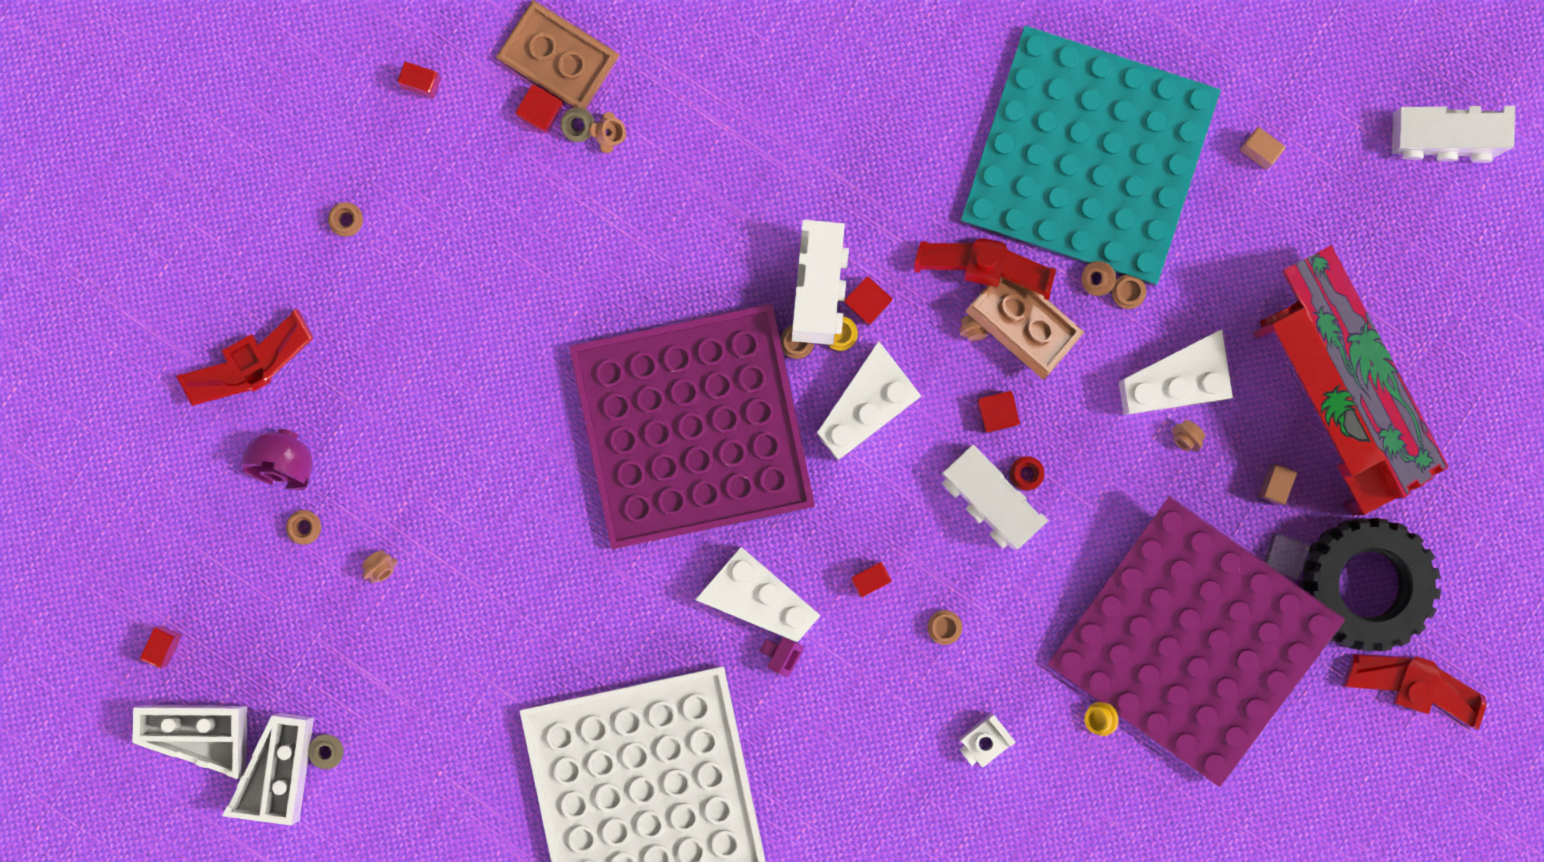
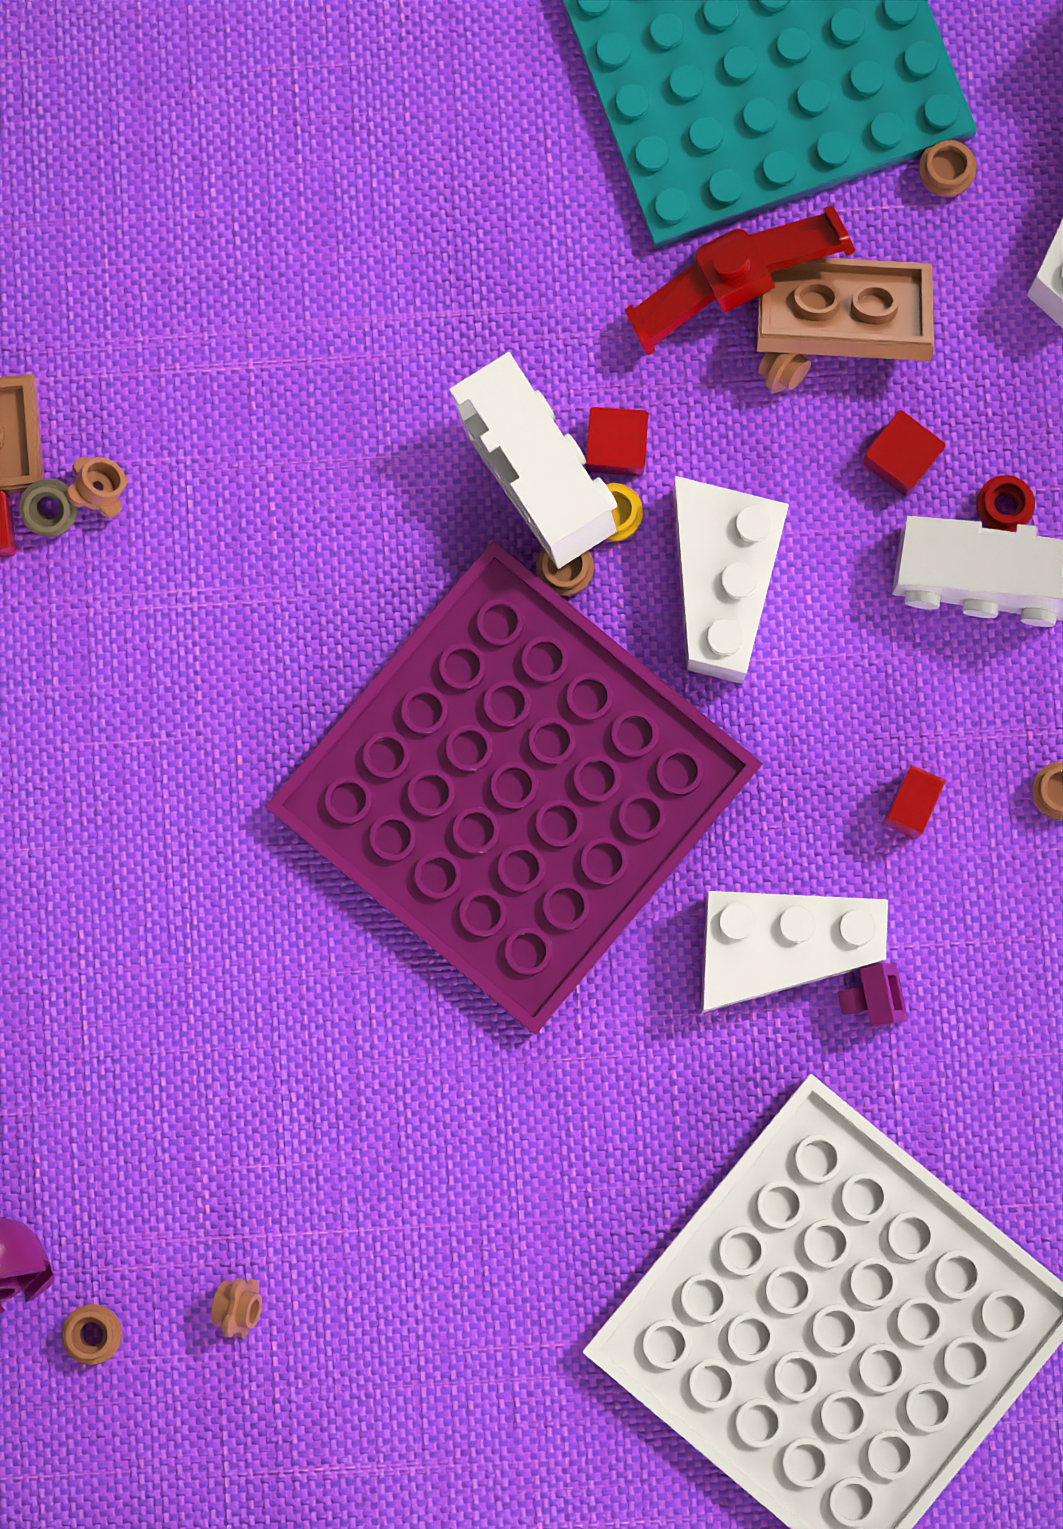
camera: 35 degrees left, 5 degrees down
nougat plate [1081,261,1116,296] -> none

